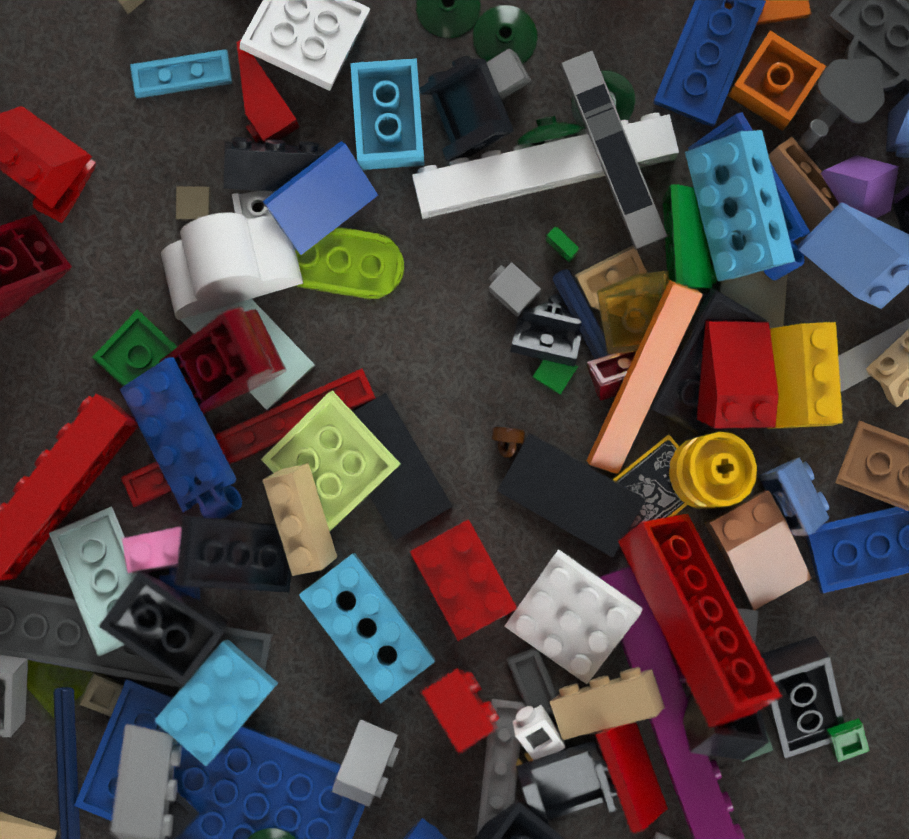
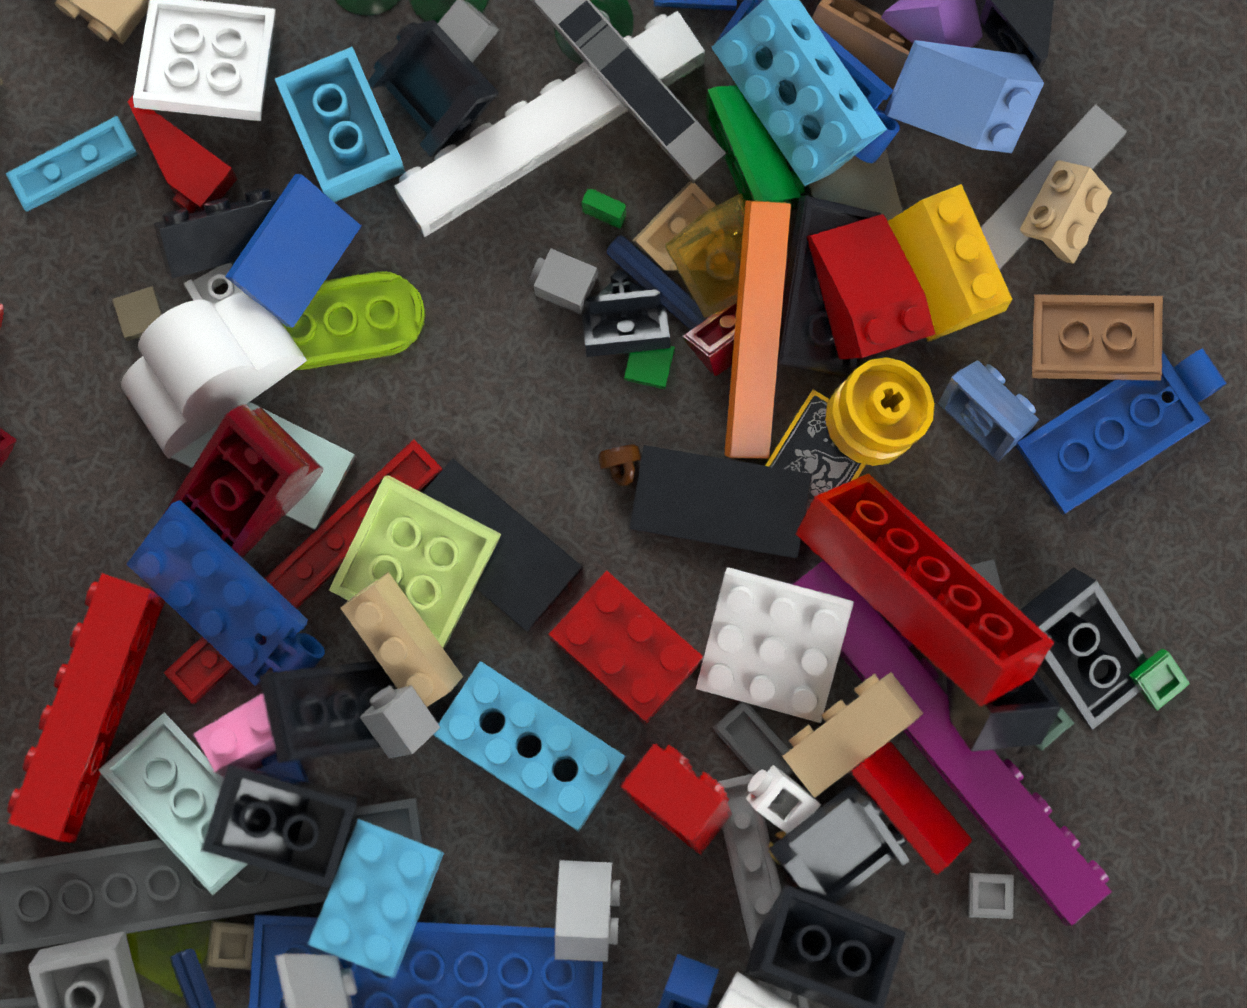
camera: 20 degrees left, 5 degrees down
green tile [92,310,178,386] -> none
dark green dish [517,115,582,145] -> none
nougat slope [704,490,812,610] -> none
none -> light grey brick [360,686,440,758]

